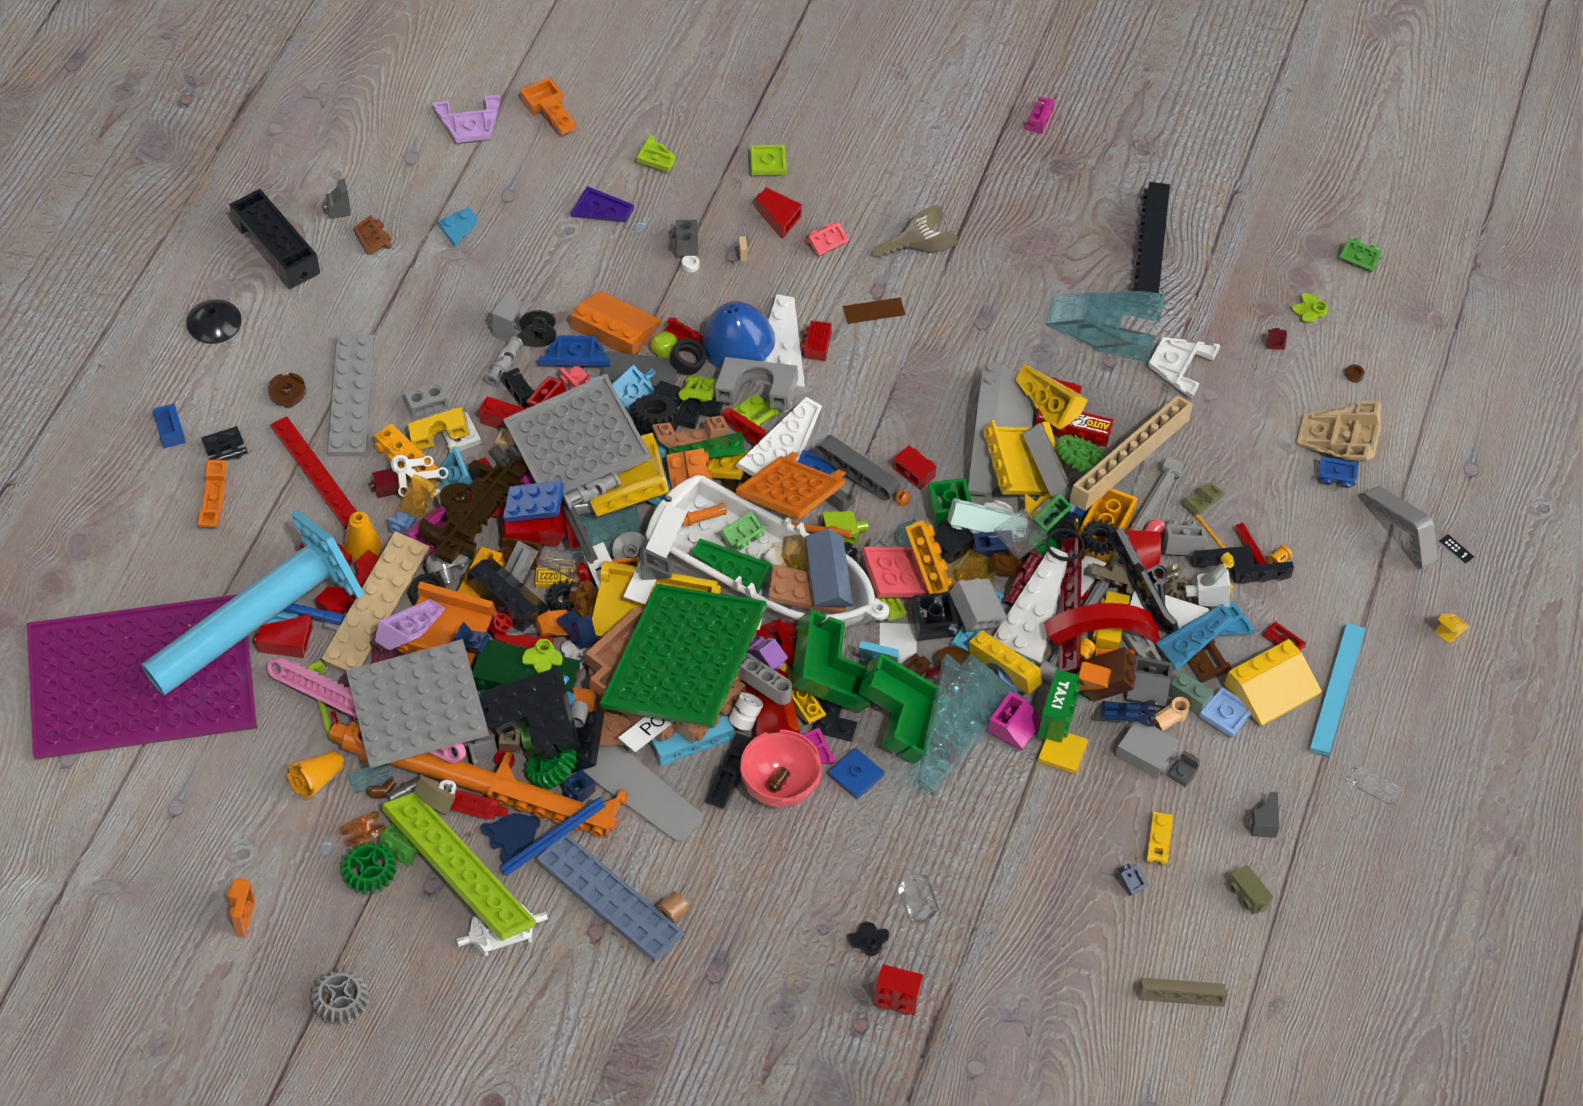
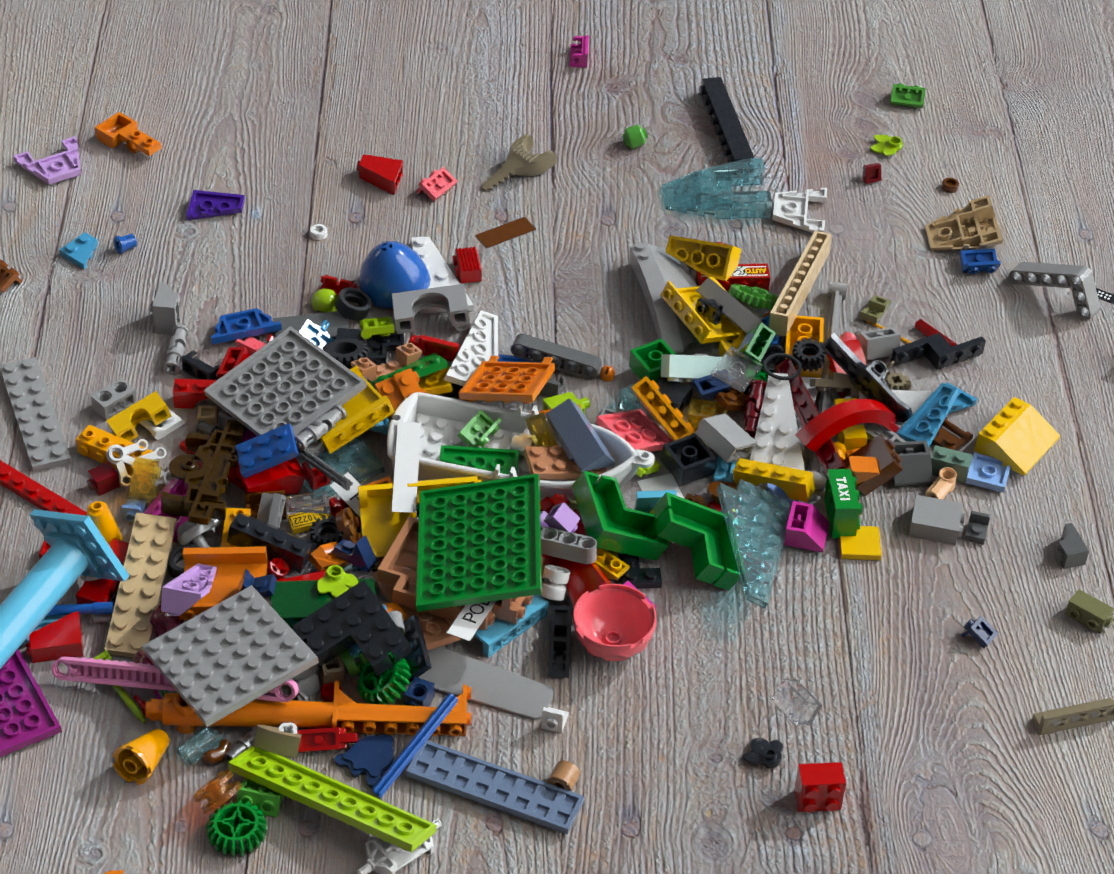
camera: 20 degrees left, 10 degrees down
medium azure slope [439,447,473,487] -> none
pearl dark grey piece [519,310,557,347] -> none
orange slope [571,291,662,354] -> none
light grey dish [612,532,648,559] -> none
lime wing [637,135,676,172] -> none
dark grey slope [640,548,672,580] -> none
dark grey brick [672,219,698,256] -> none
orange pin [681,503,727,527] -> none
lime plate [733,394,780,426] -> none
tan tile [739,236,748,262] -> none
lime plate [750,145,787,176] -> none
reddish brown pin [767,766,790,793] -> none
blue plate [828,748,885,799] -> none
red brick [893,445,937,490] -> none
dark blue flag [1101,700,1156,727] -> none
yellow plate [1146,812,1173,865] -> none
white torso [1185,552,1234,607] -> none
red tile [1263,621,1306,652] -> none
light orange bush [1267,544,1293,563] -> none
medium azure tile [1310,623,1366,757] -> none
none -> blue bush [113,233,137,254]
none -> white bracket [541,707,569,733]
none -> bright green head [622,124,648,149]
none -> plate [695,298,723,325]

